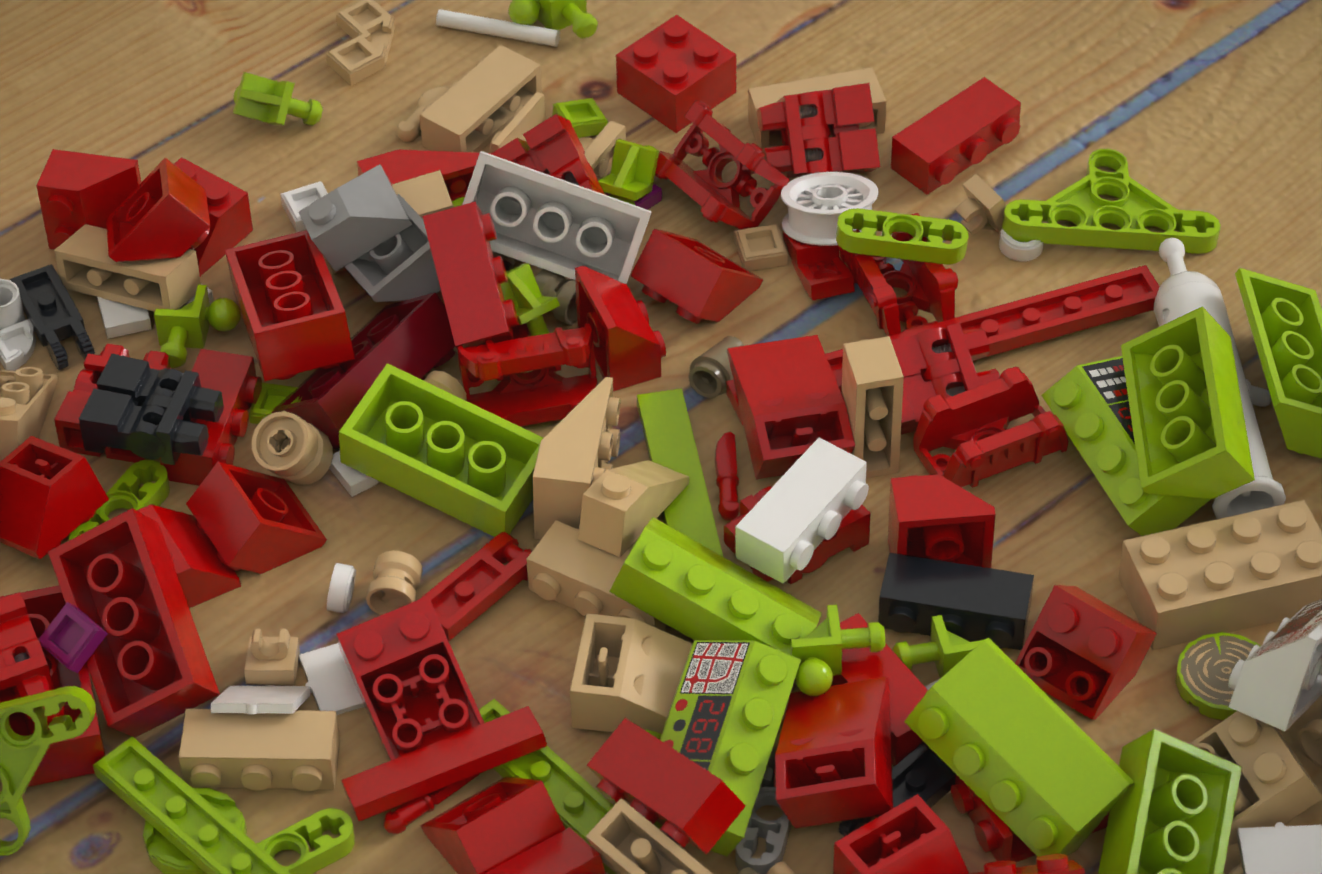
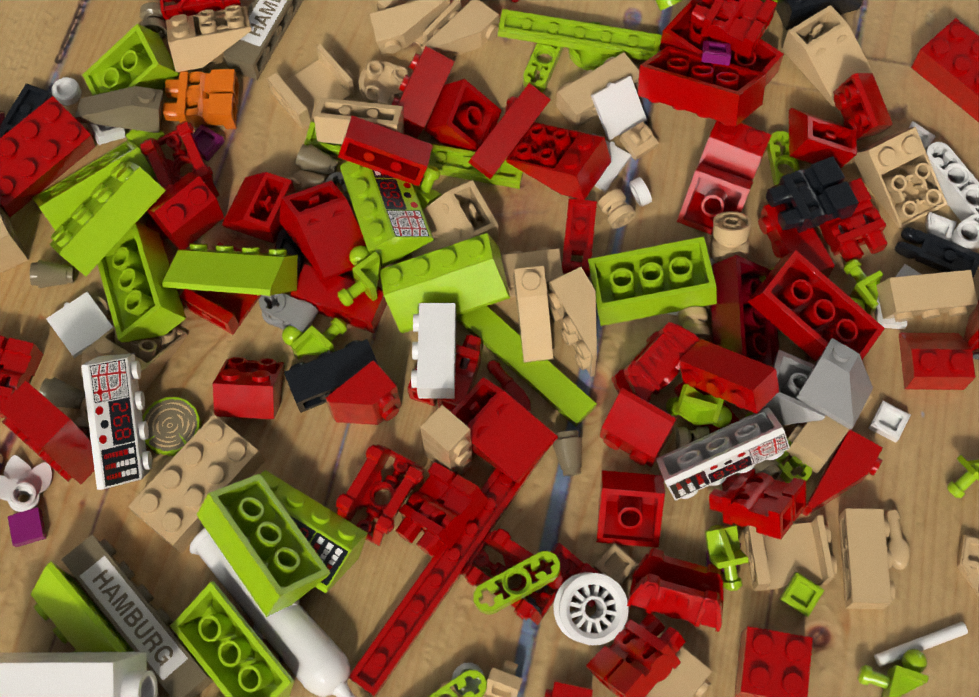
camera: 145 degrees right, 20 degrees up
red slope [106,158,210,262] -> none

